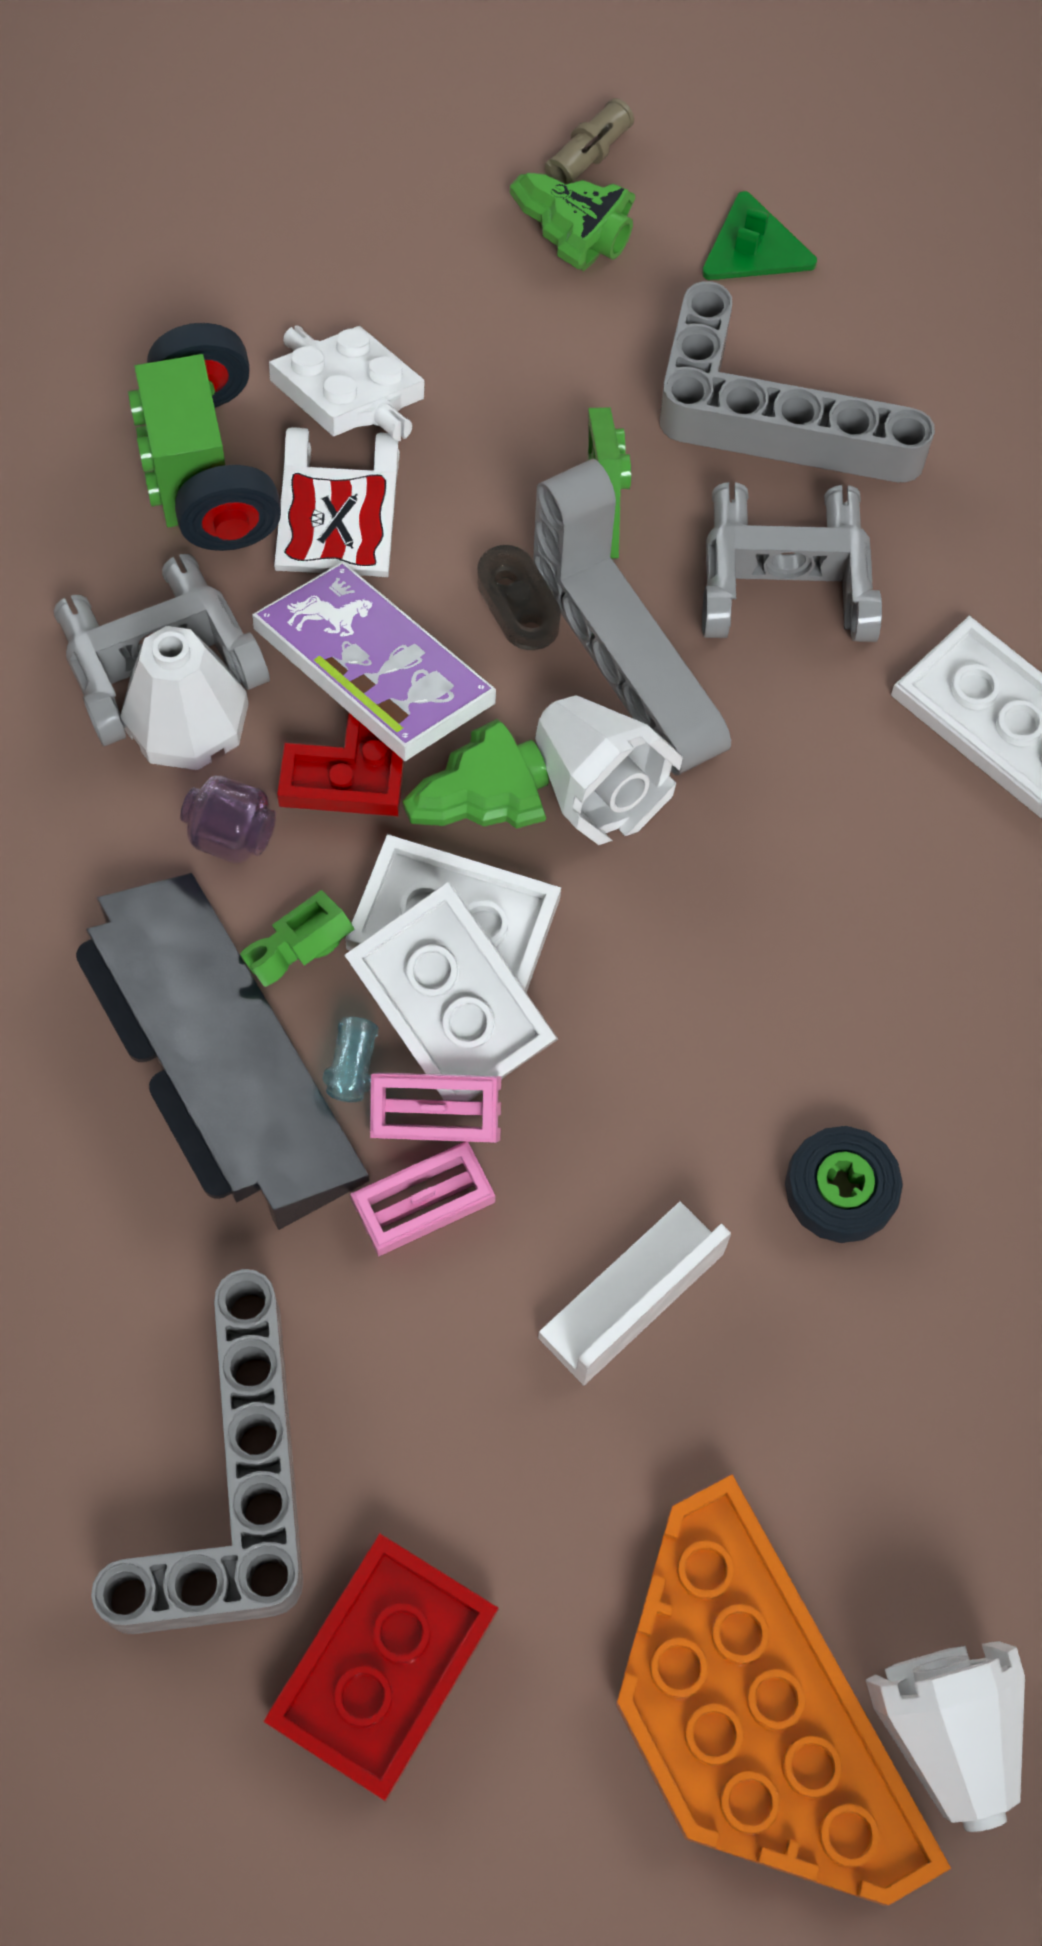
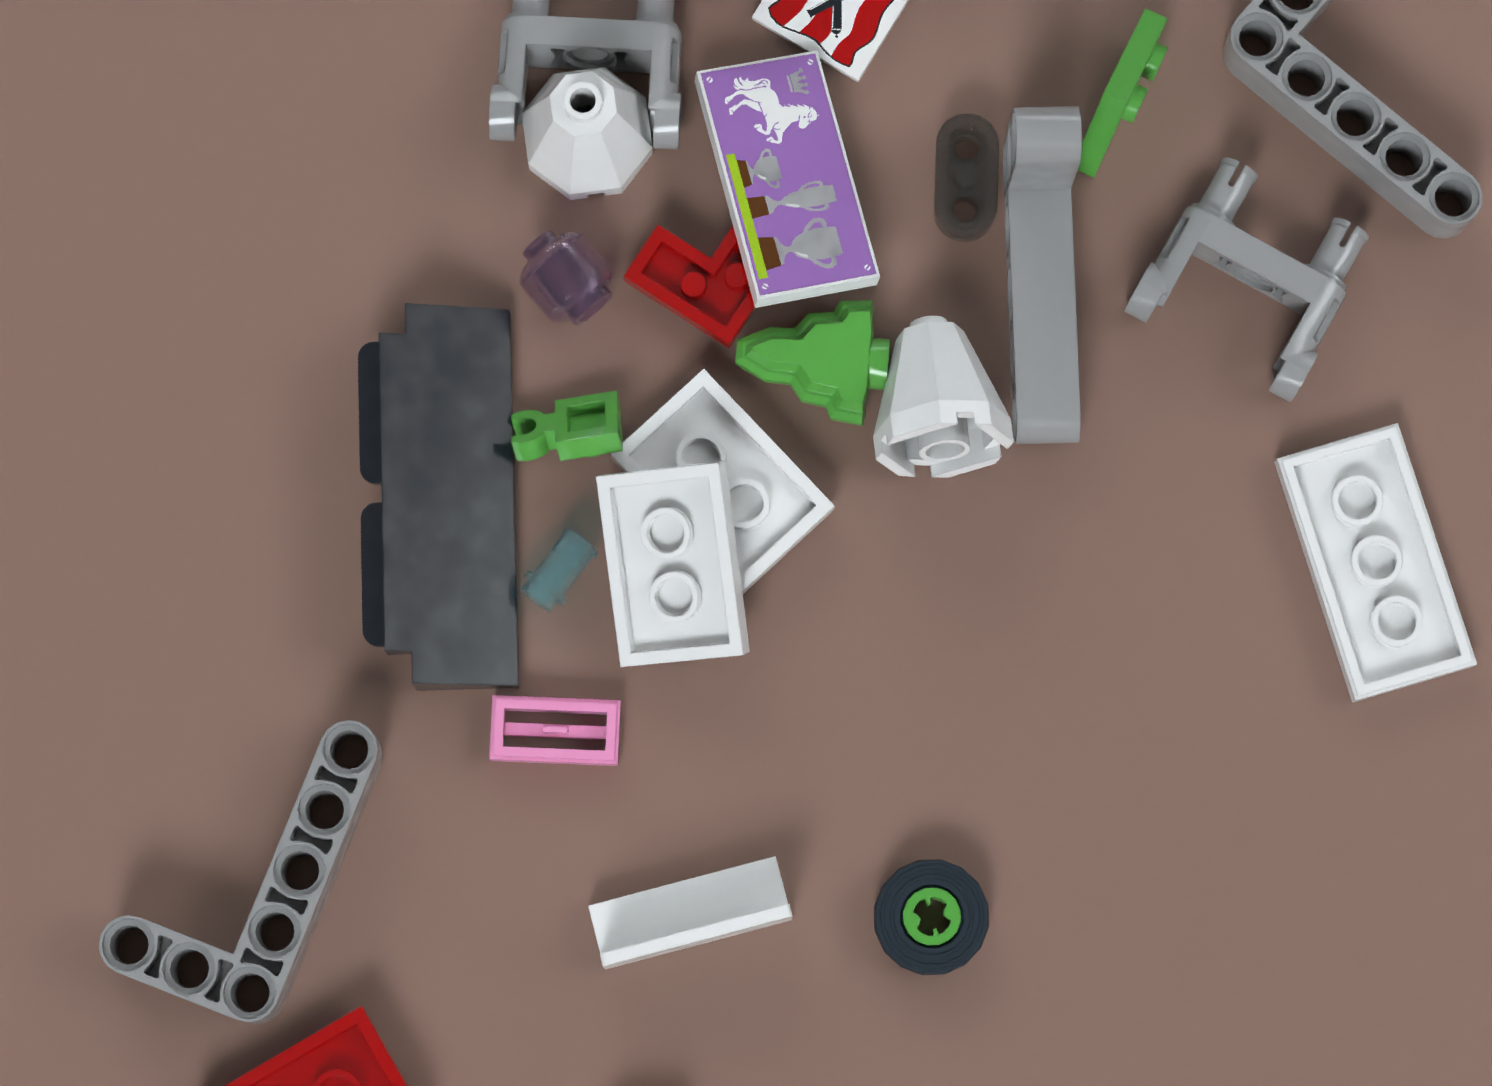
camera: 30 degrees right, 15 degrees up
bright pink tile [370,1073,501,1143] -> none

